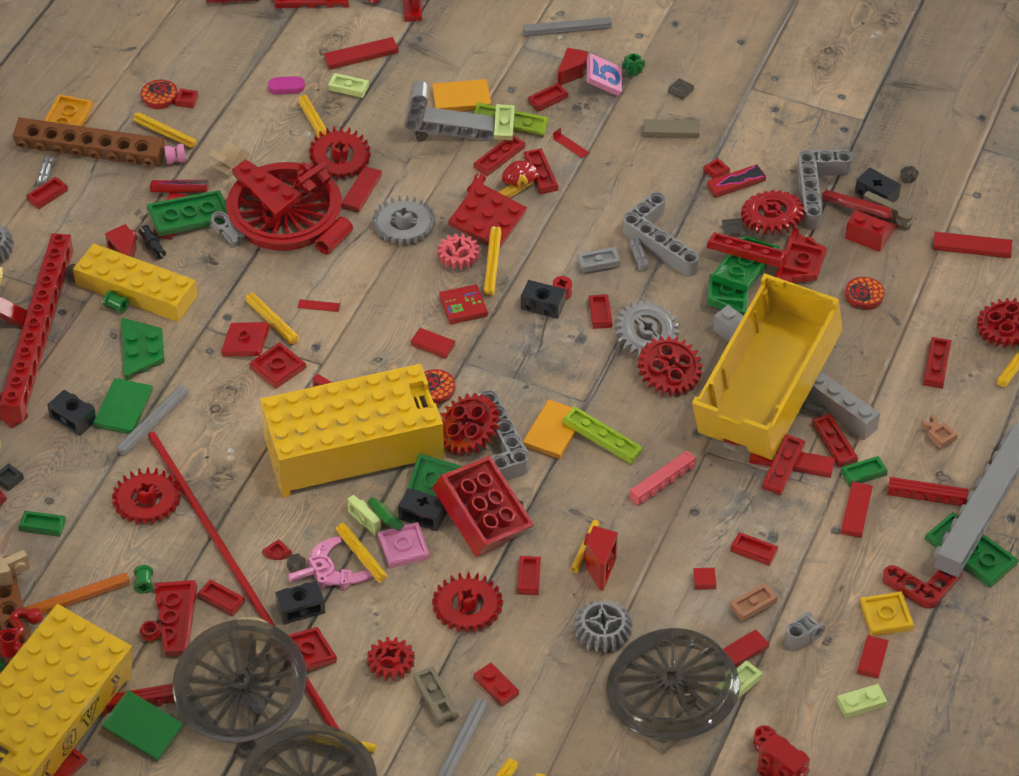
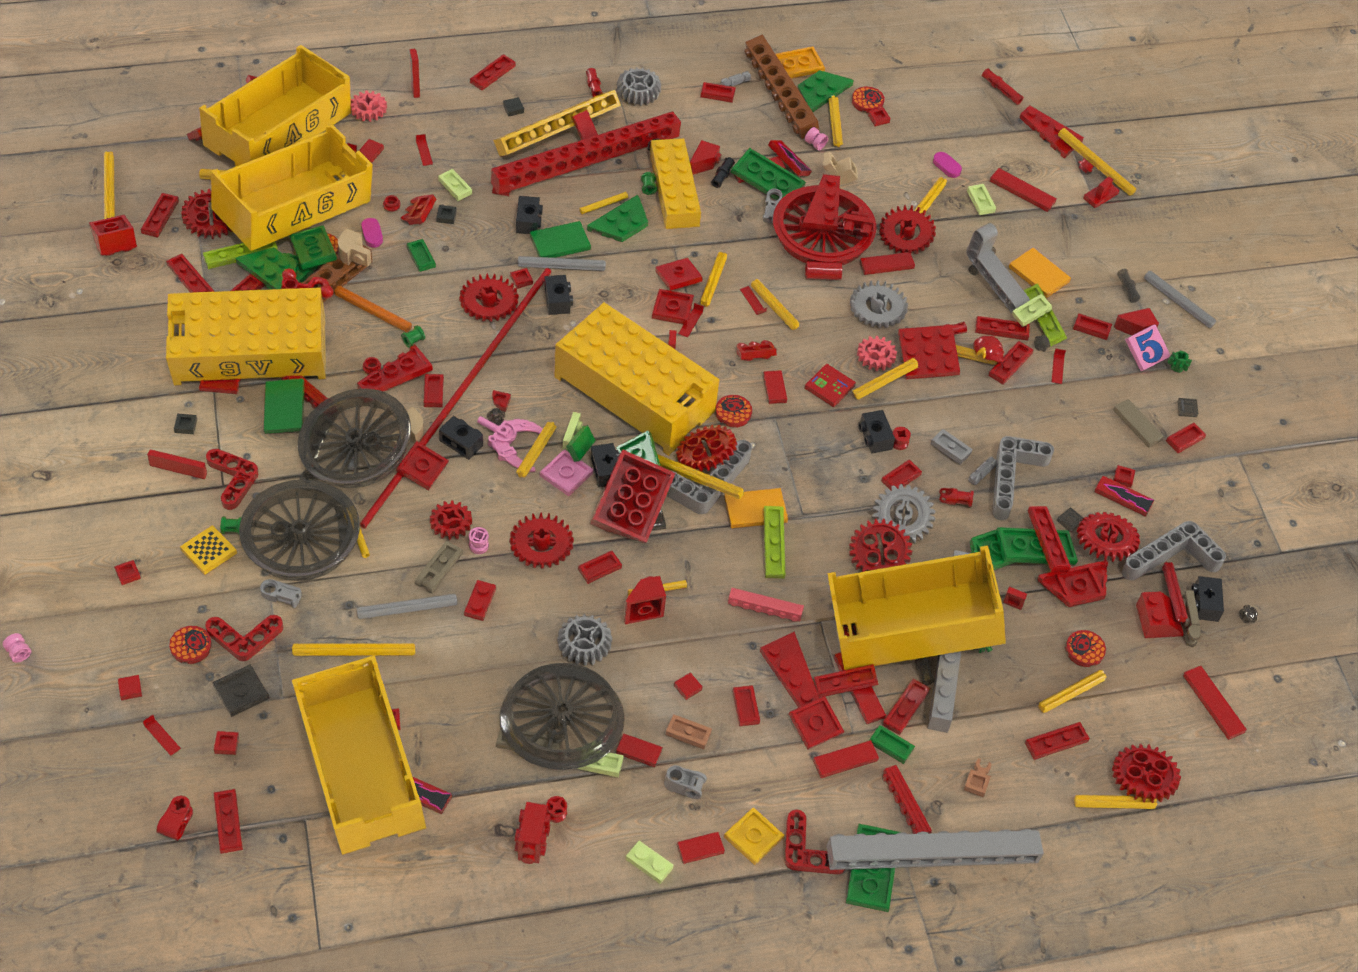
camera: 50 degrees right, 5 degrees up
none -> bright pink wheel [469,527,489,554]
none -> red tile [510,268,533,289]
none -> black brick [544,275,573,315]
none -> yellow piece [579,192,628,214]
none -> yellow axle [657,454,744,499]
none -> red piece [678,303,704,338]
none -> red plate [737,340,777,361]
none -> yellow axle [751,279,800,330]
none -> red wing [760,631,819,708]
none -> red tile [789,696,845,750]
none -> green wing [797,70,854,112]
none -> red piece [939,488,974,507]
none -> clear smoke plate [1034,335,1050,352]
none -> yellow axle [1038,670,1106,713]
none -> clear smoke pin [1117,269,1141,303]
none -> red tile [1166,422,1206,453]

